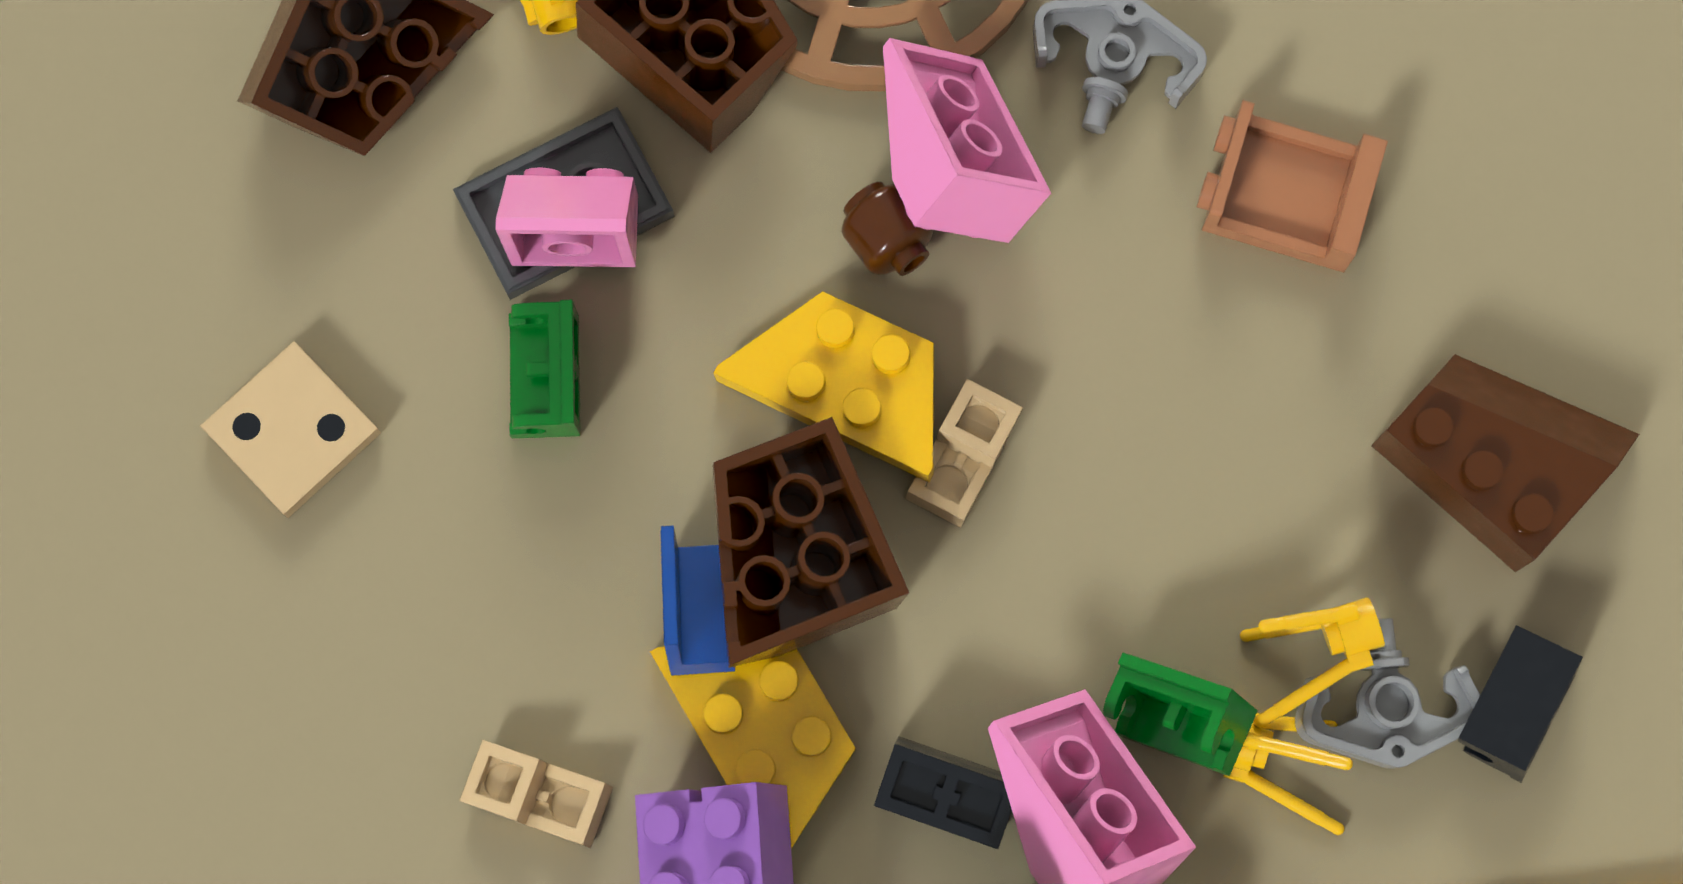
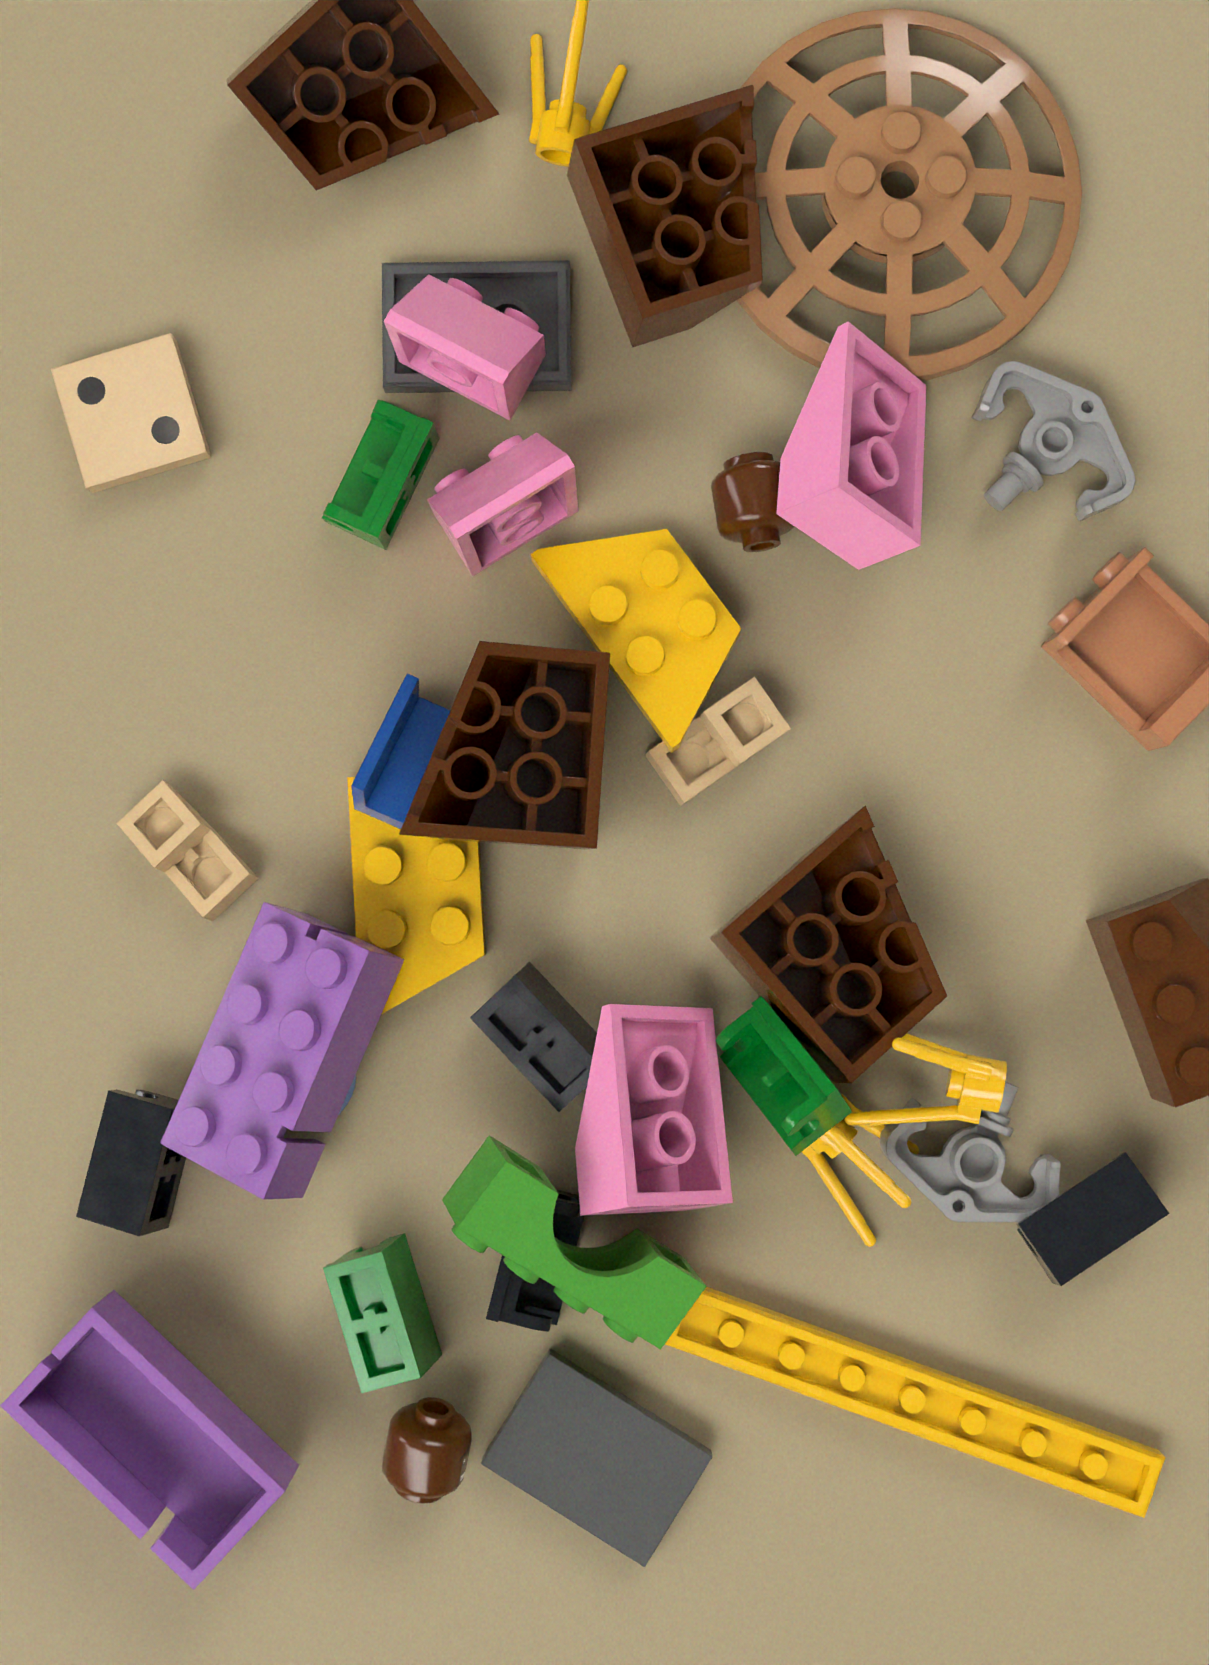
camera: 30 degrees right, 10 degrees up
none -> bright pink slope [427,432,578,577]
none -> reddish brown wedge [710,805,947,1083]

